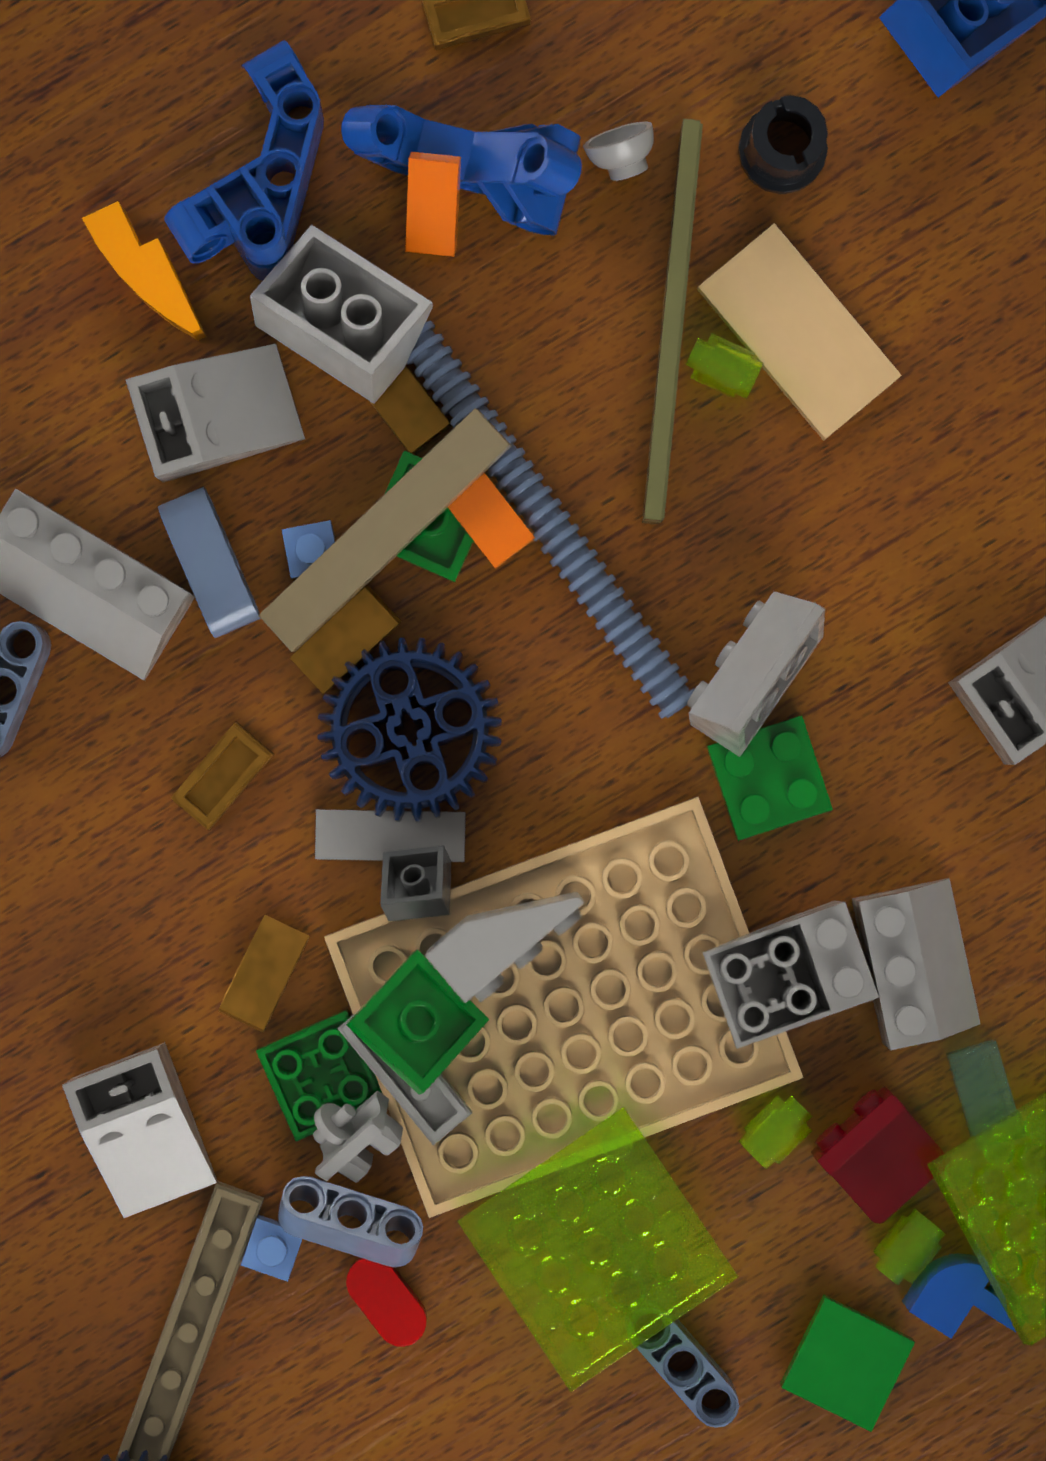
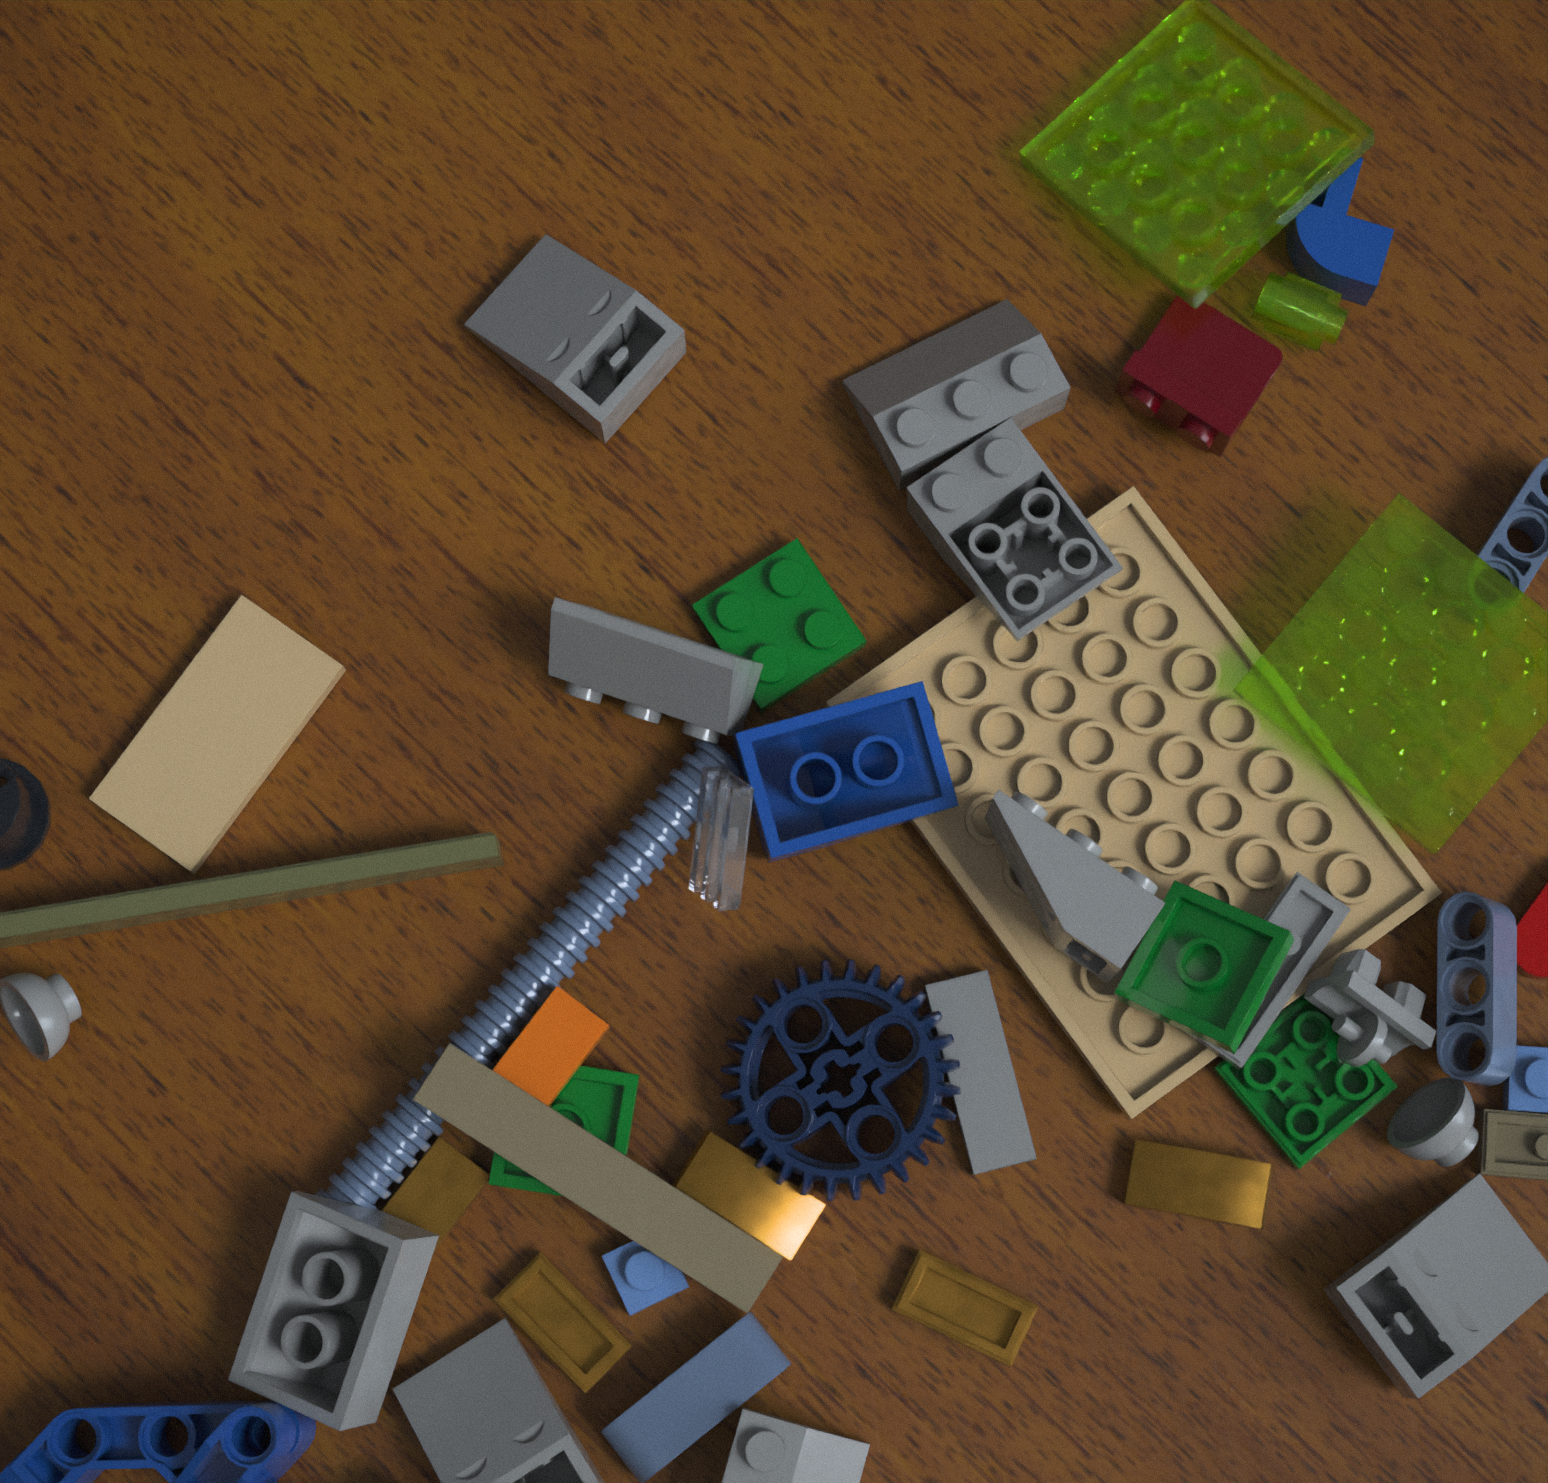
camera: 100 degrees left, 10 degrees down
blue connector [341,105,582,236] -> none
dark grey piece [380,845,452,922] -> none
orange tile [405,152,461,257] -> none
clear neon green brick [686,333,763,399] -> none
clear neon green brick [739,1095,813,1169] -> none
green tile [780,1295,915,1432] -> none
clear light blue tile [946,1039,1025,1151] -> none
none -> pearl gold tile [494,1252,633,1393]
none -> clear tile [689,766,754,911]
none -> blue slope [733,681,959,863]
none -> light grey piece [1387,1077,1479,1167]

